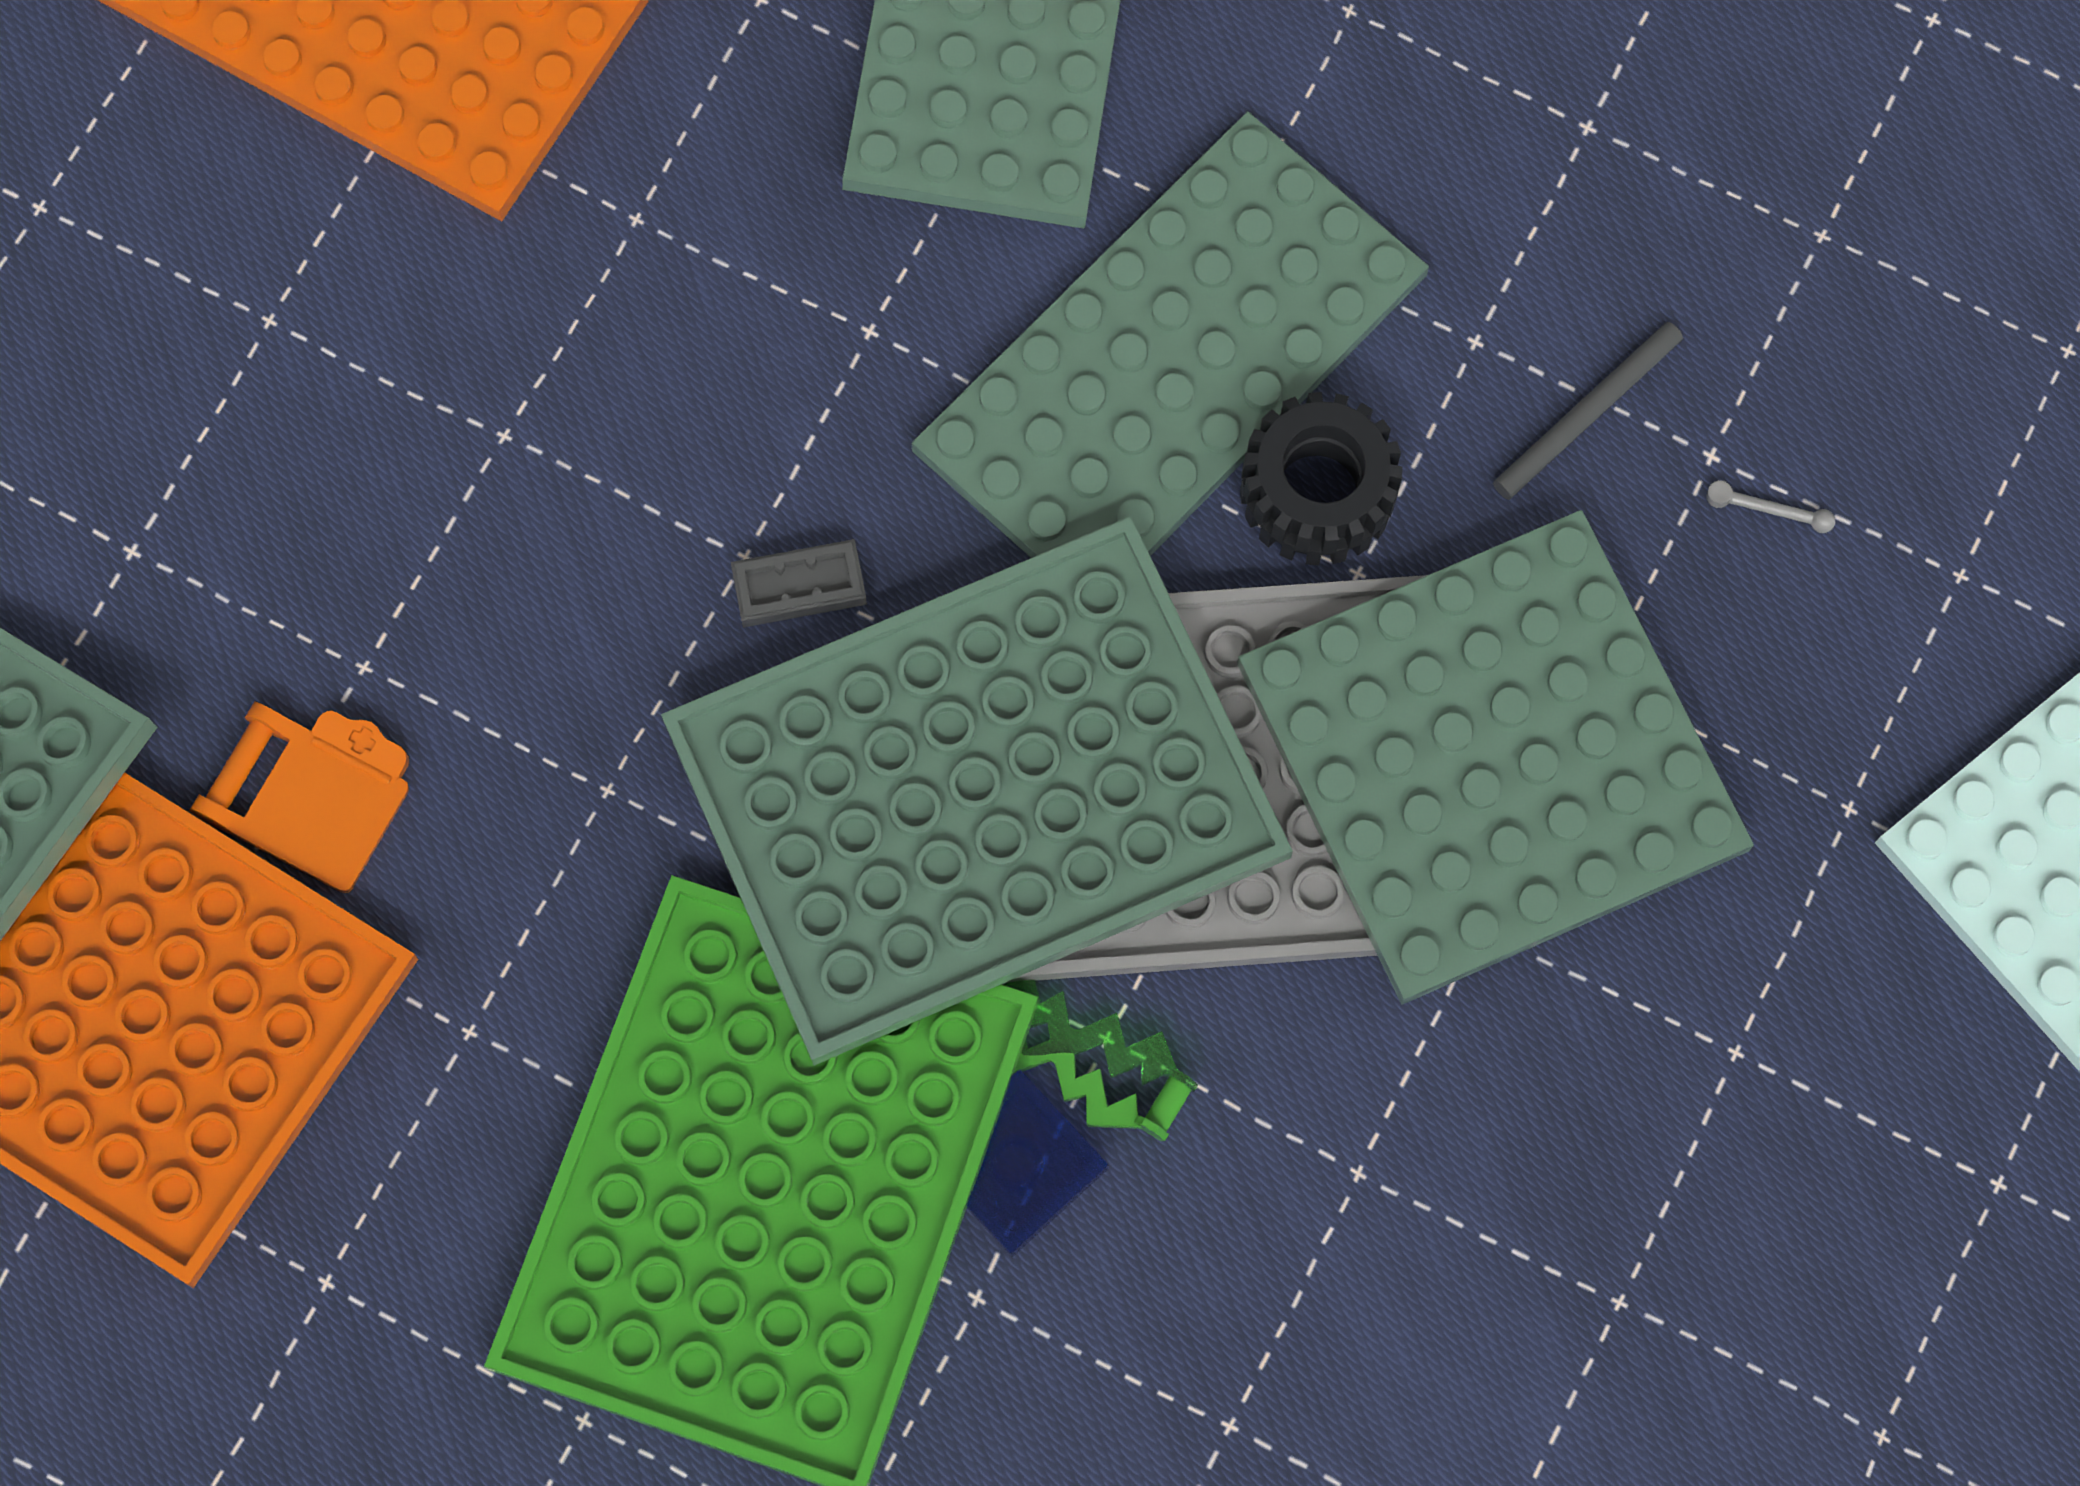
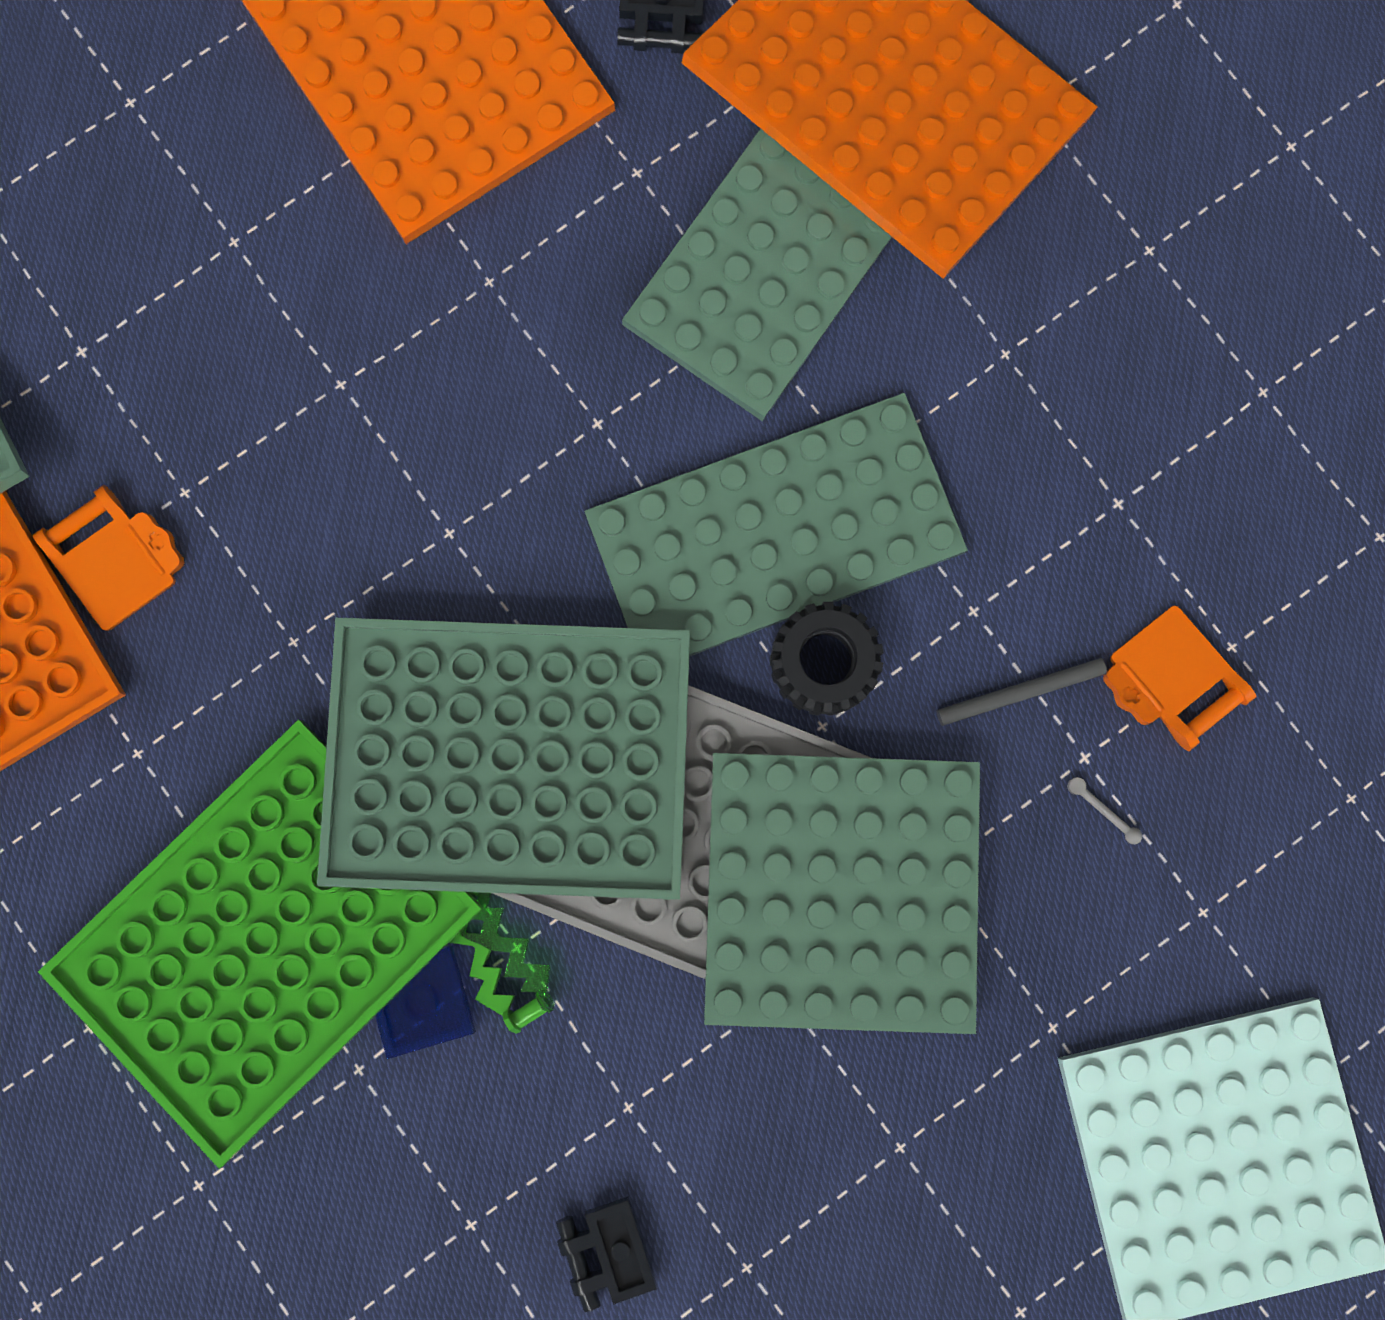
camera: 25 degrees right, 10 degrees up
dark grey plate [731,539,867,628] -> none
none -> black plate [556,1196,657,1312]
none -> orange piece [1103,606,1256,751]

